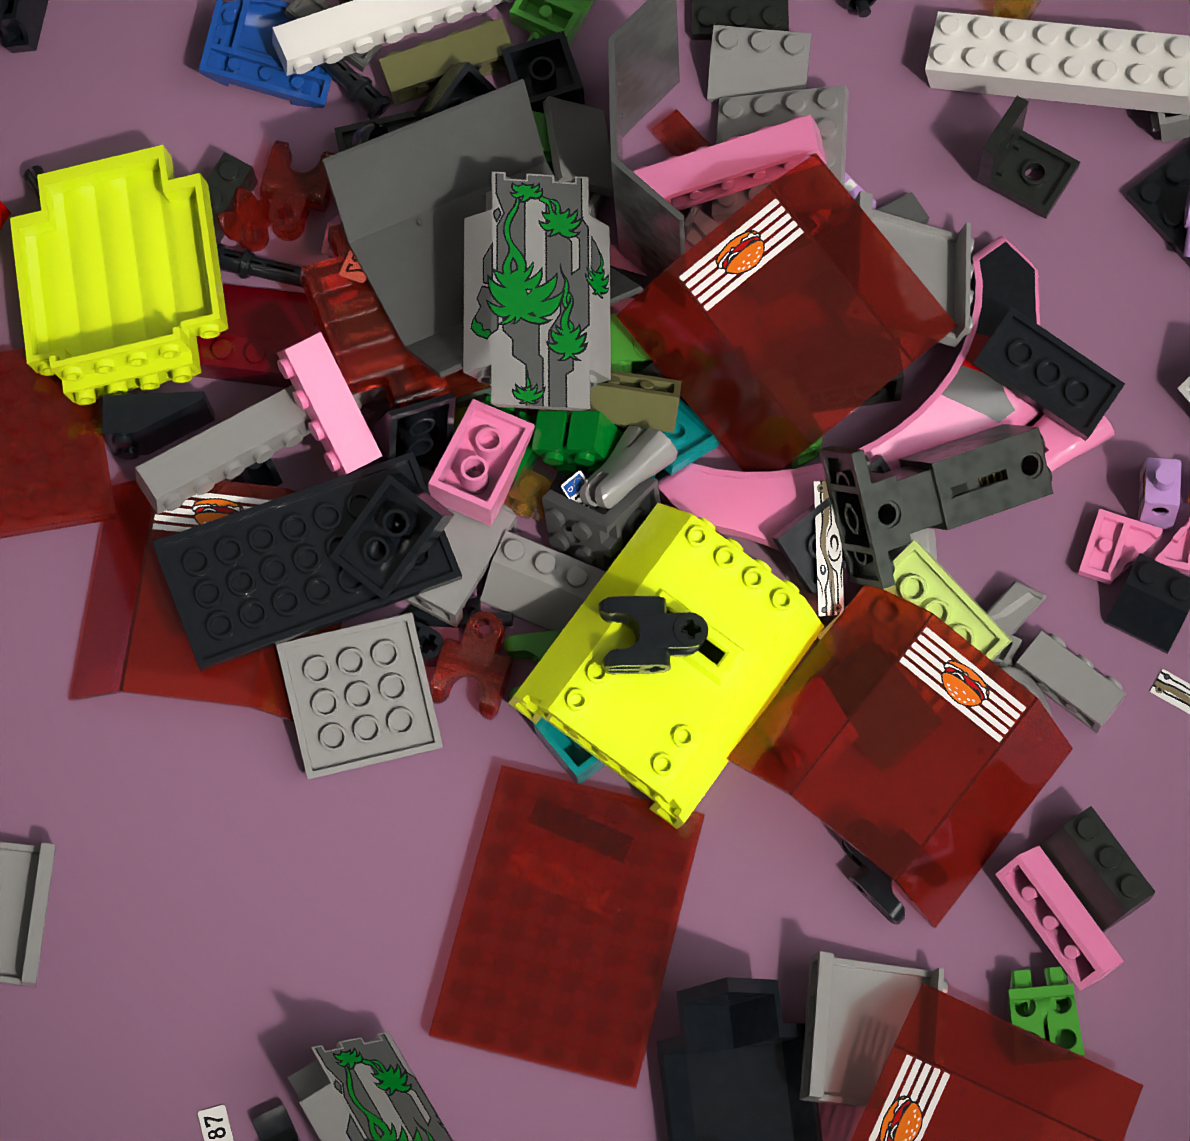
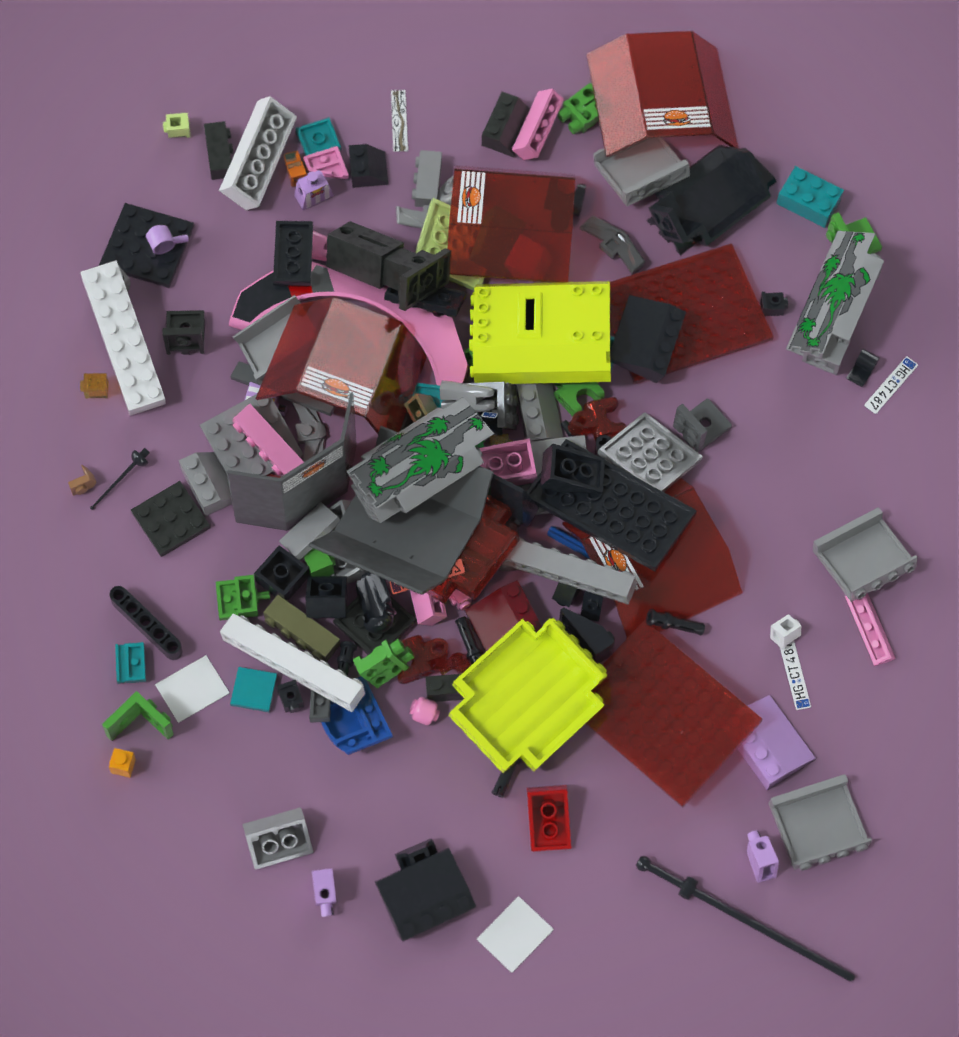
camera: 135 degrees left, 5 degrees down
bright pink brick [277,332,382,476] -> none
black piece [598,596,708,675] -> none
sticker [814,481,844,616] -> none
bright pink wing [1078,508,1163,585] -> none
none -> bright green hips [353,639,415,688]
none -> bright pink head [409,697,440,725]
none -> dark grey plate [580,215,645,276]
none -> black slope [610,295,686,383]
none -> black pin [646,608,705,636]
none -> dark grey bracket [673,398,732,452]
none -> black brick [760,291,788,316]

